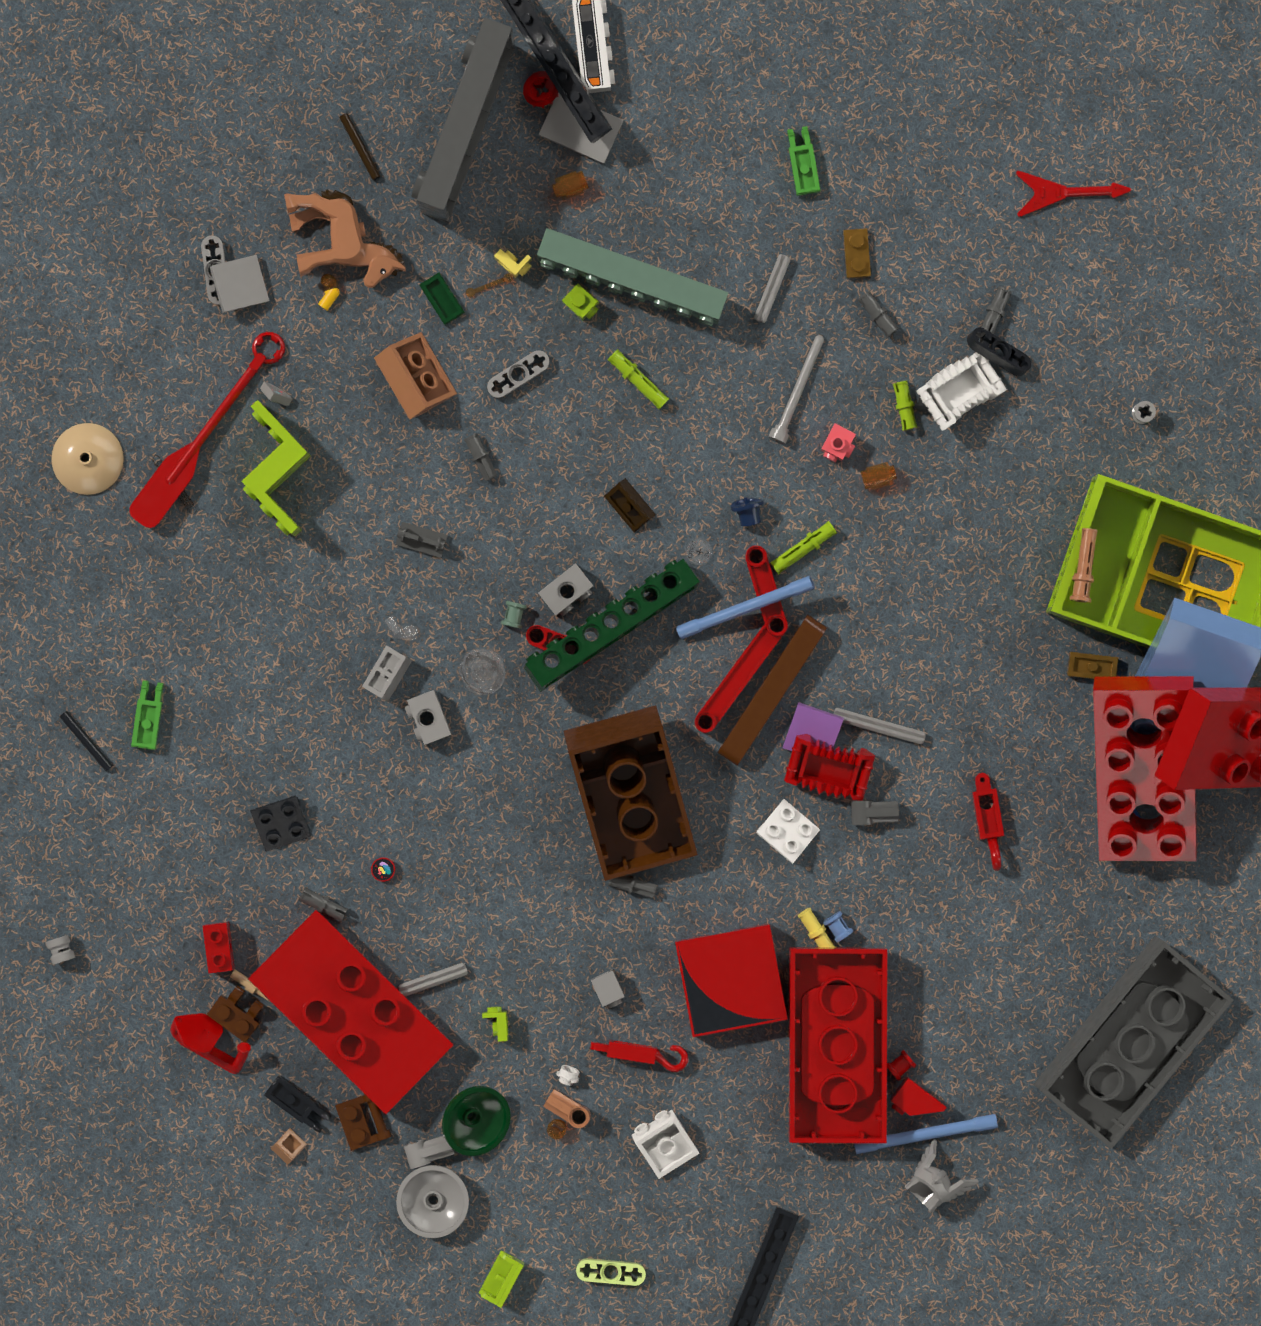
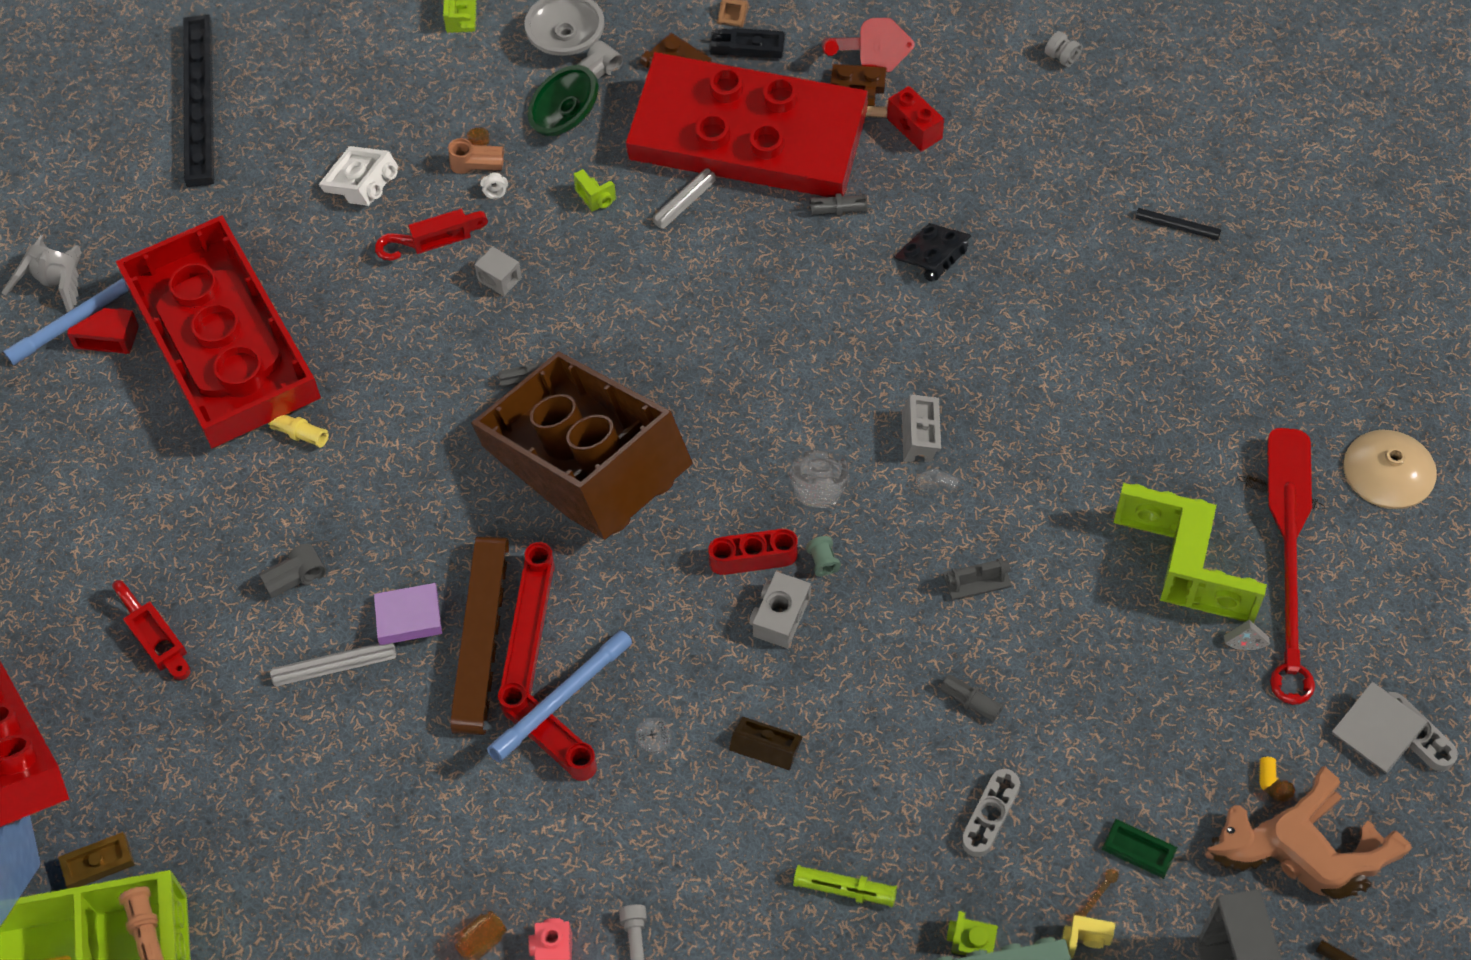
camera: 155 degrees right, 30 degrees down
bright green hinge [131,680,164,750] -> none
tile [371,857,395,882] -> none
nougat slope [374,332,457,419] -> none
light grey brick [405,690,452,745] -> none
dark green brick [524,559,700,692] -> none
yellowish green beam [576,1258,646,1286] -> none
red tile [675,923,788,1037] -> none
dark blue piece [731,497,764,526] -> none
white hinge [756,799,820,864] -> none
lime pin [770,521,837,575] -> none
red piece [784,734,875,801] -> none
medium blue bush [823,911,853,942] -> none
red bush [887,1050,917,1081] -> none

